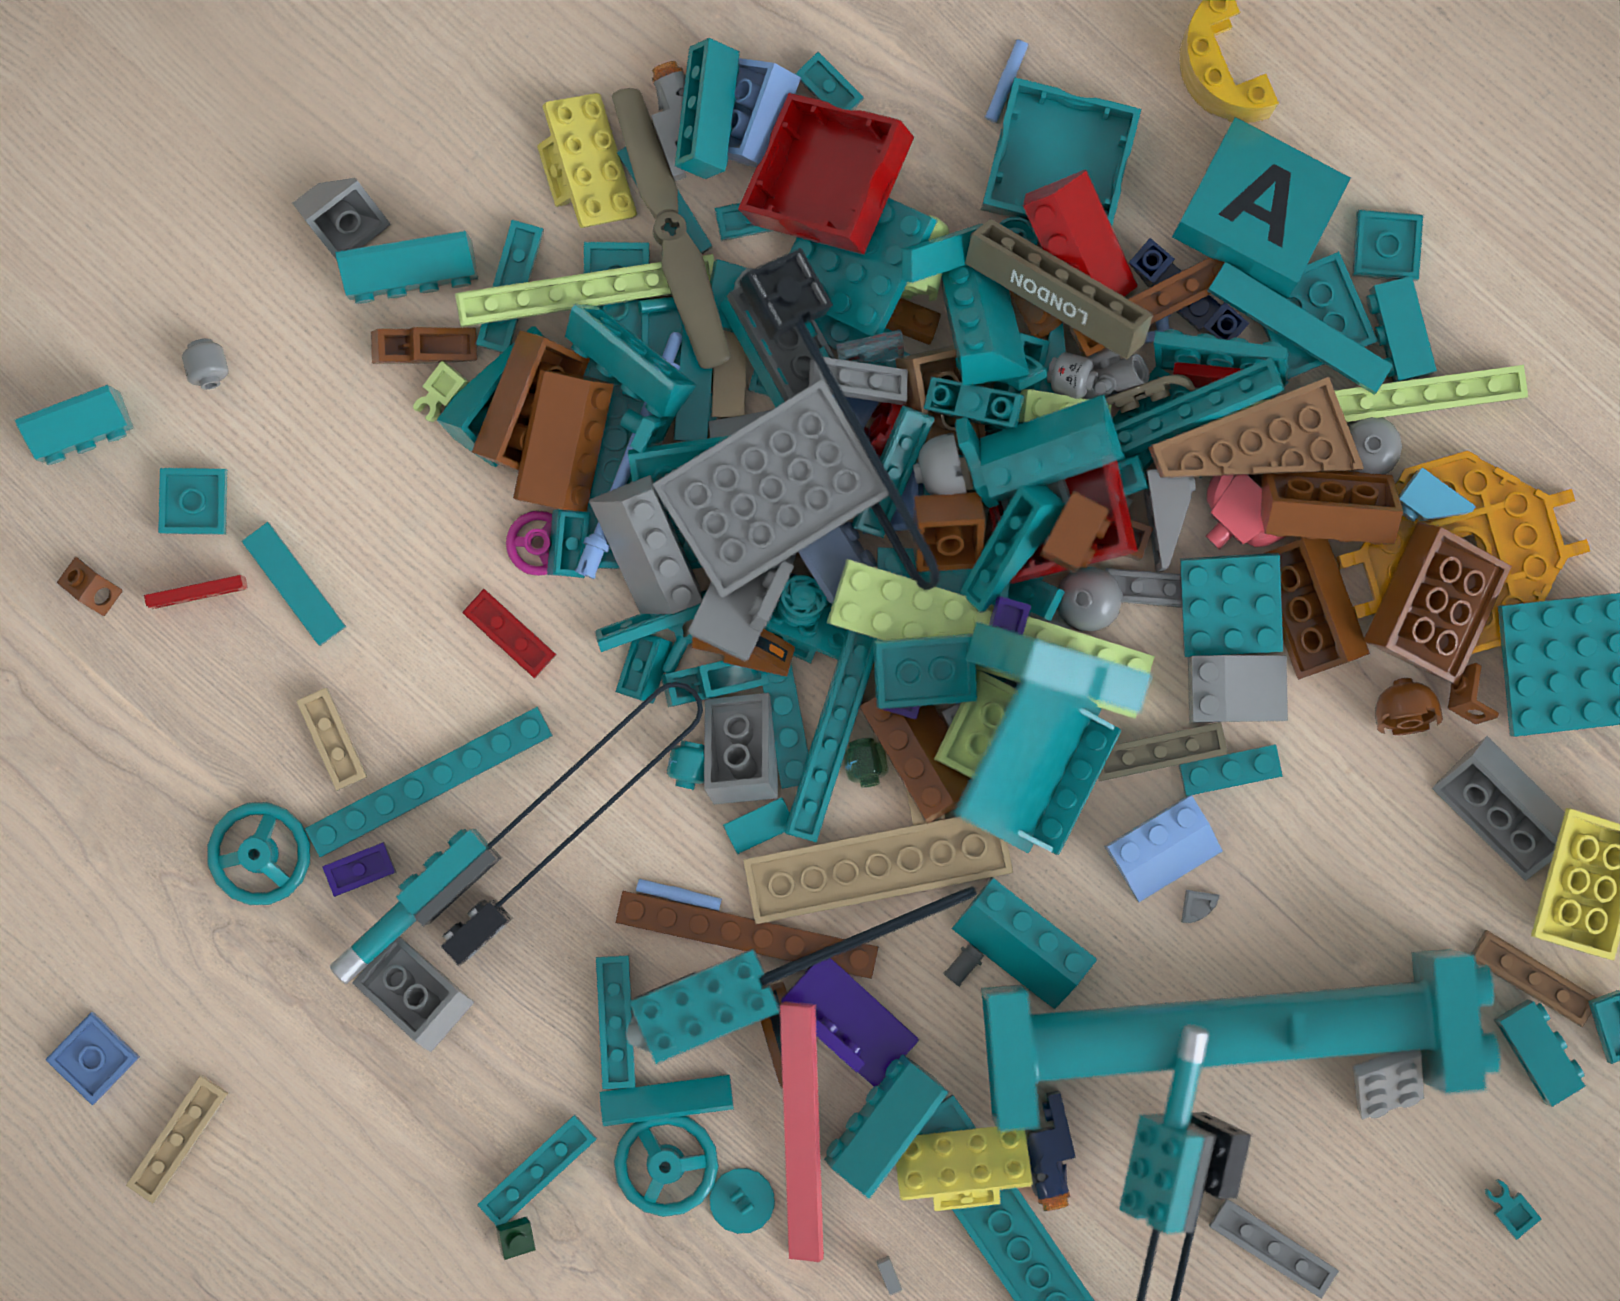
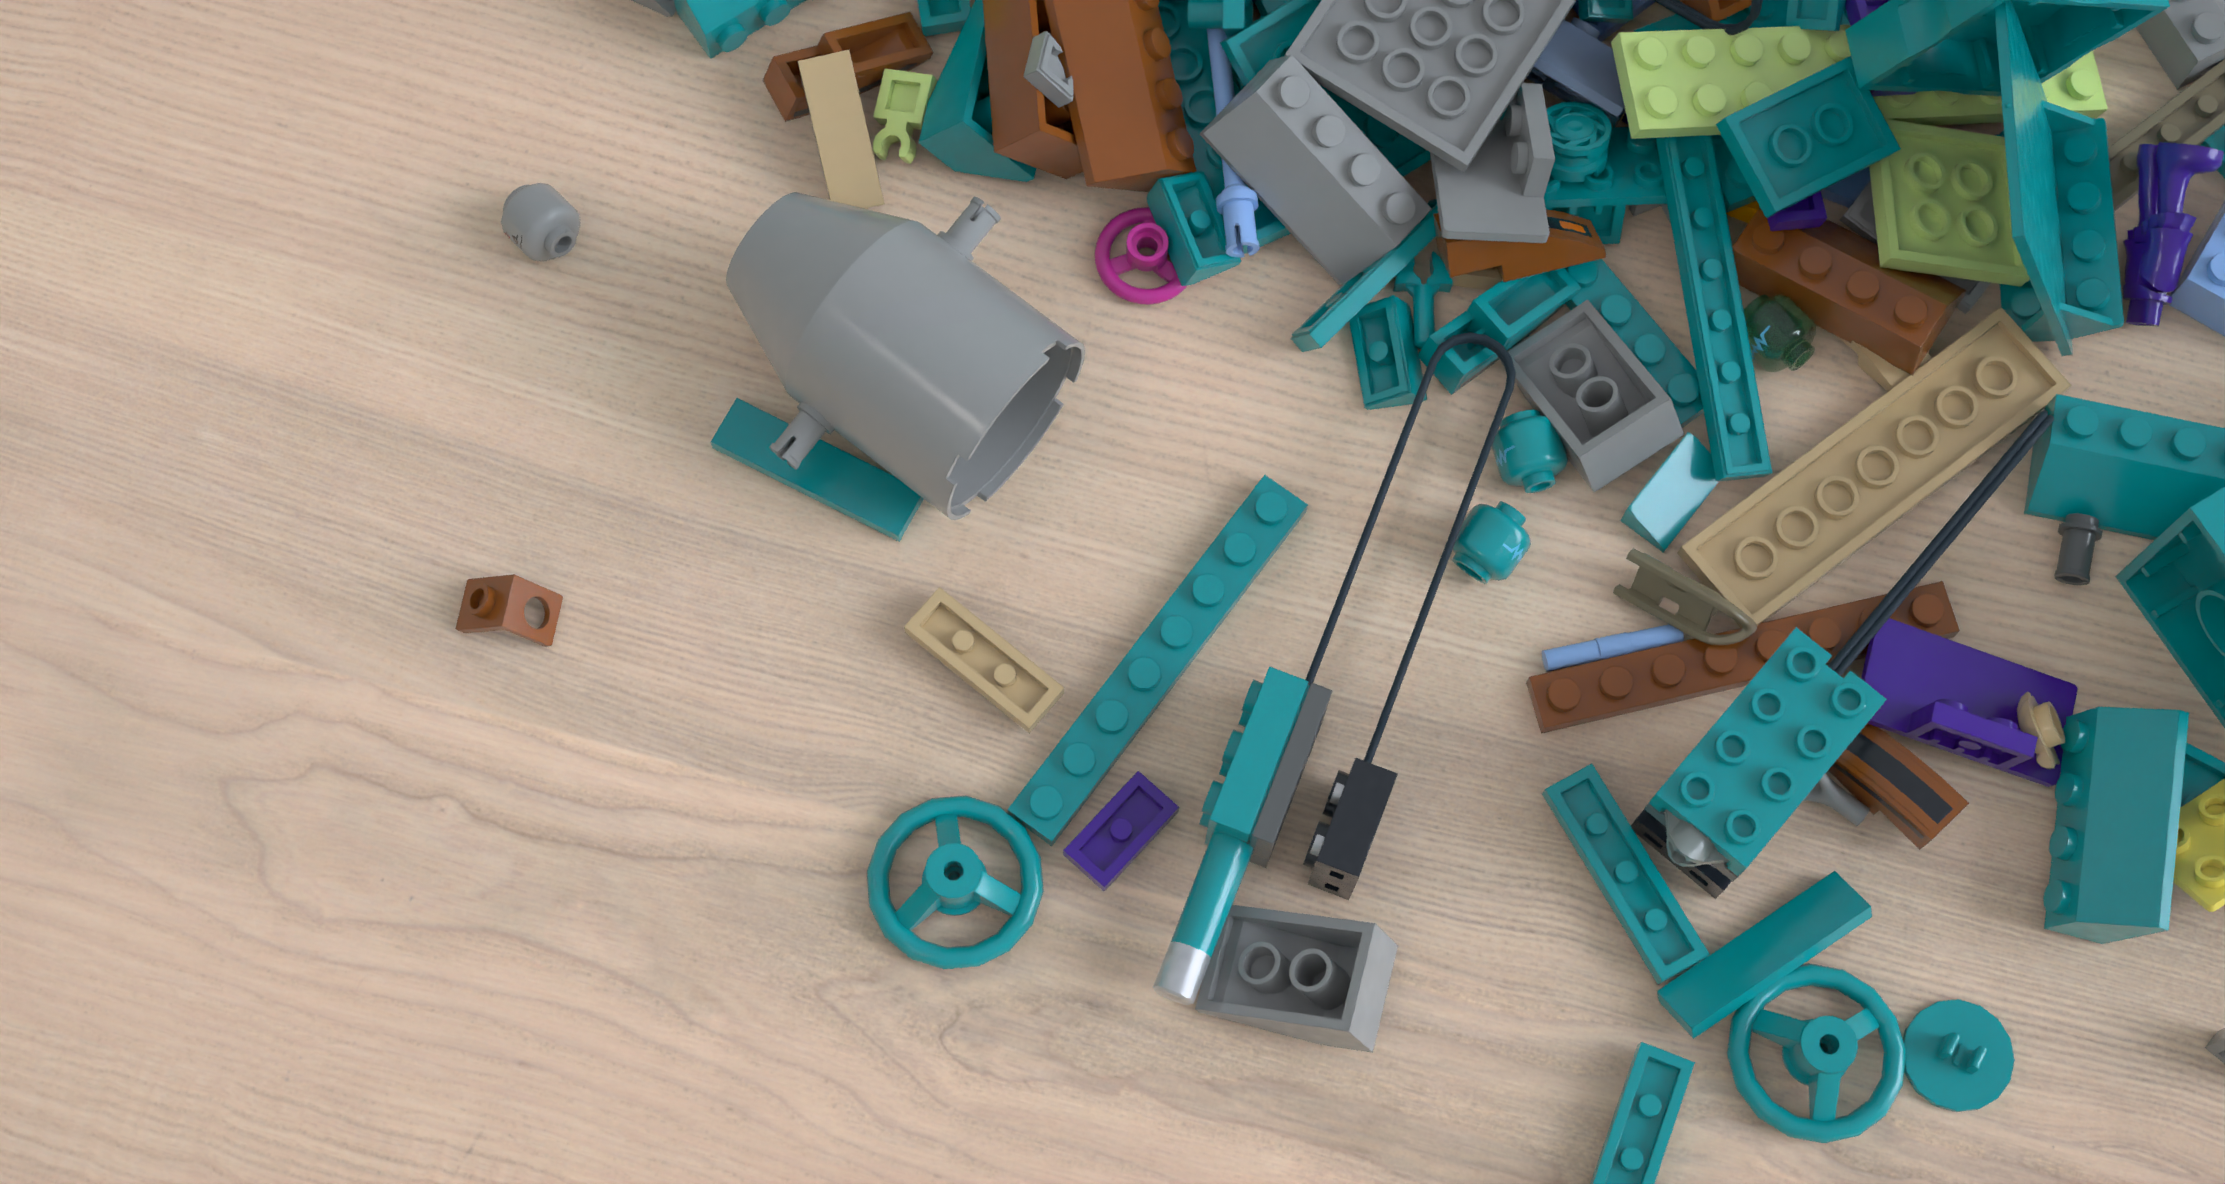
camera: 30 degrees left, 15 degrees down
teal slope [15,385,133,465] -> none
red tile [144,575,248,609] -> none
teal plate [158,468,227,535] -> none
red tile [462,589,557,679] -> none
coral tile [780,1002,824,1262] -> none
none -> light grey piece [726,192,1085,520]
none -> tan tile [798,50,885,209]
none -> light grey tile [1023,31,1074,108]
none -> teal head [1452,501,1531,584]
none -> dark tan piece [1613,548,1757,646]
none -> light grey bar [1803,773,1870,826]
none -> tan animal [2017,692,2065,769]
none -> dark purple piece [2123,142,2224,326]

